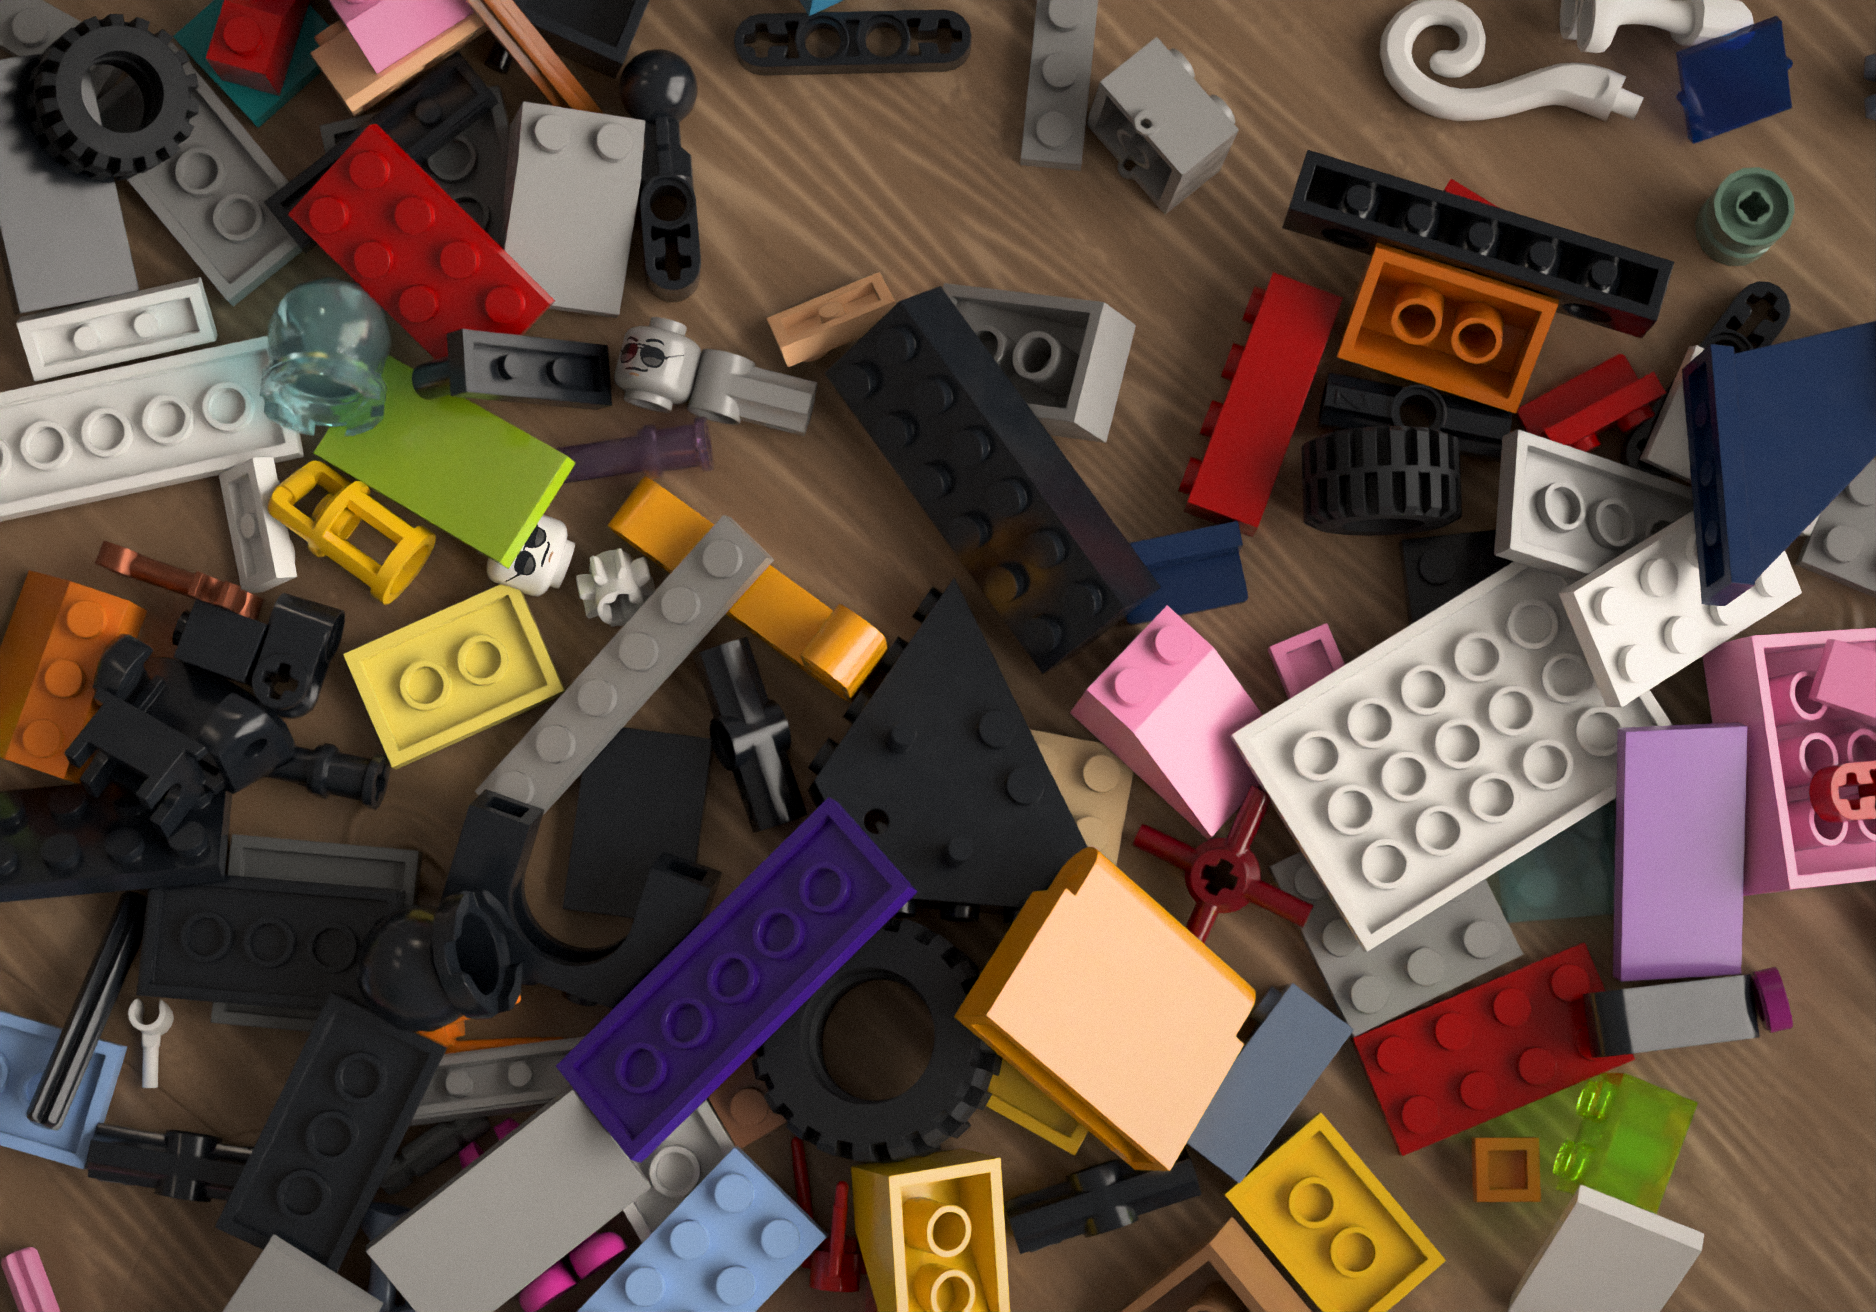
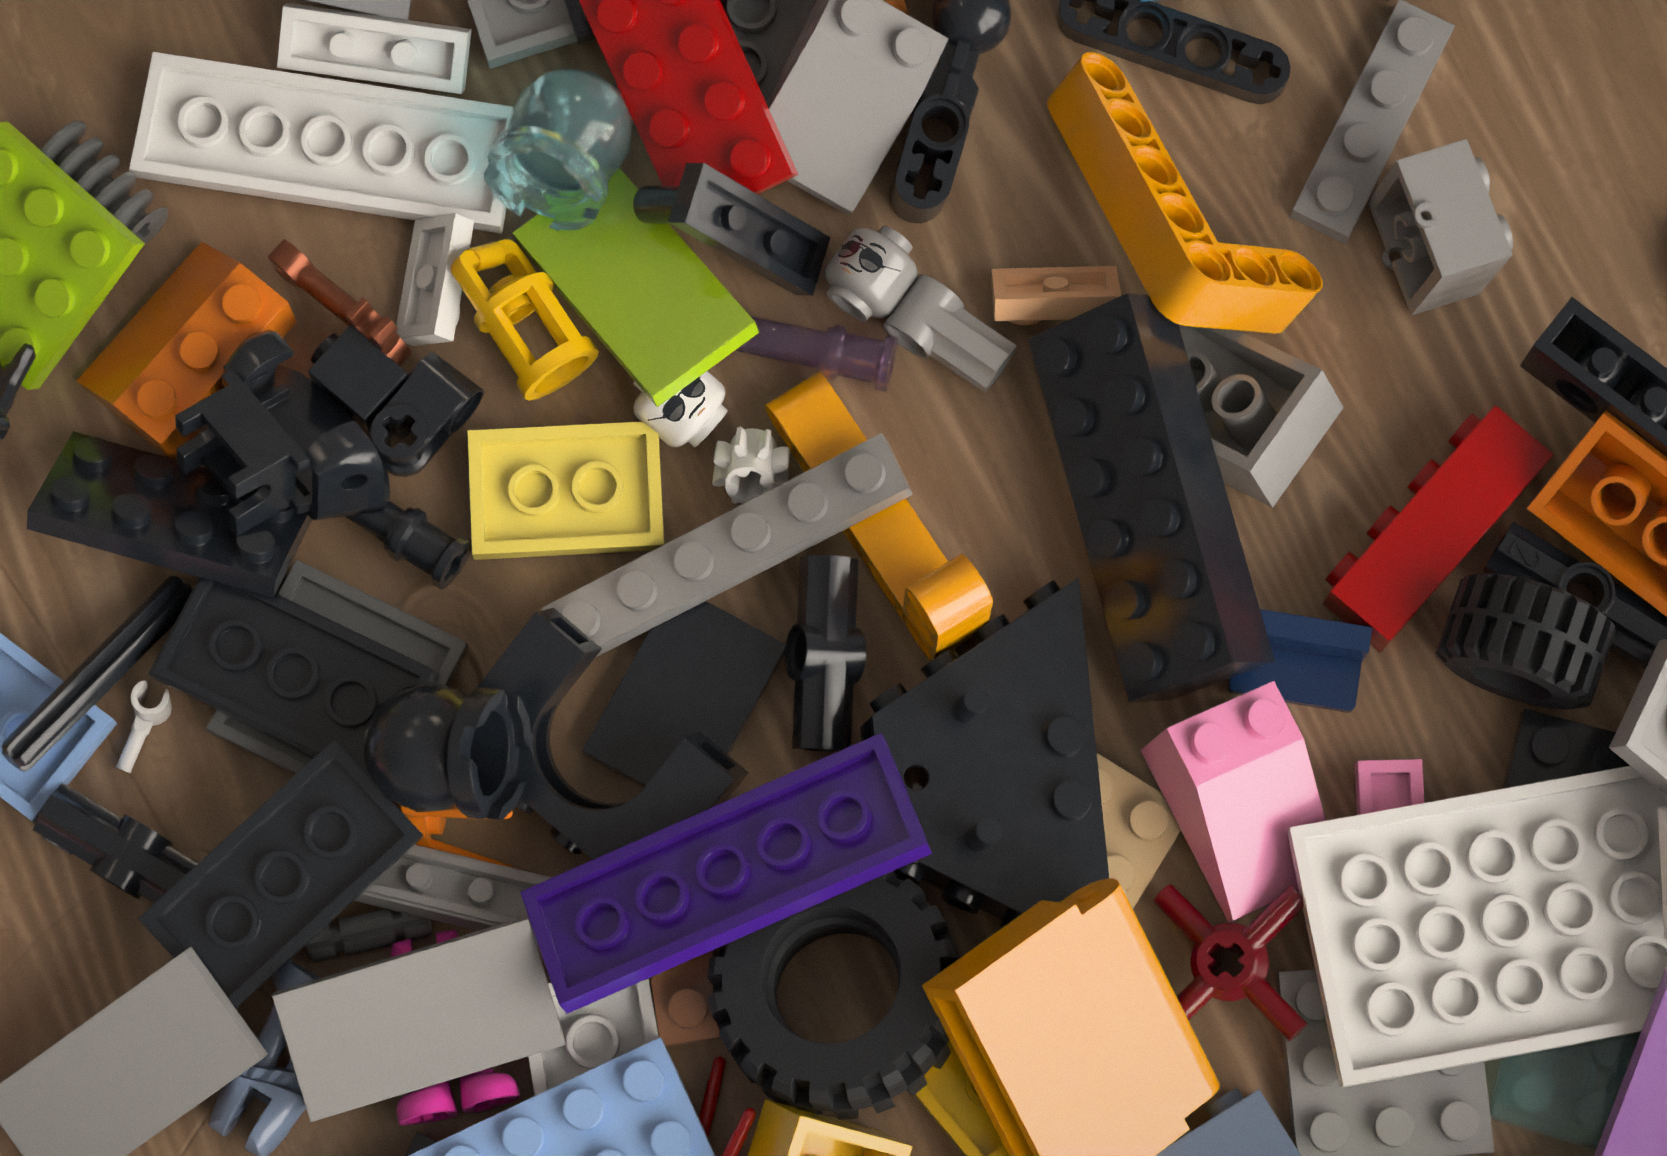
camera: 15 degrees right, 5 degrees down
none -> light orange beam [1047,52,1323,334]

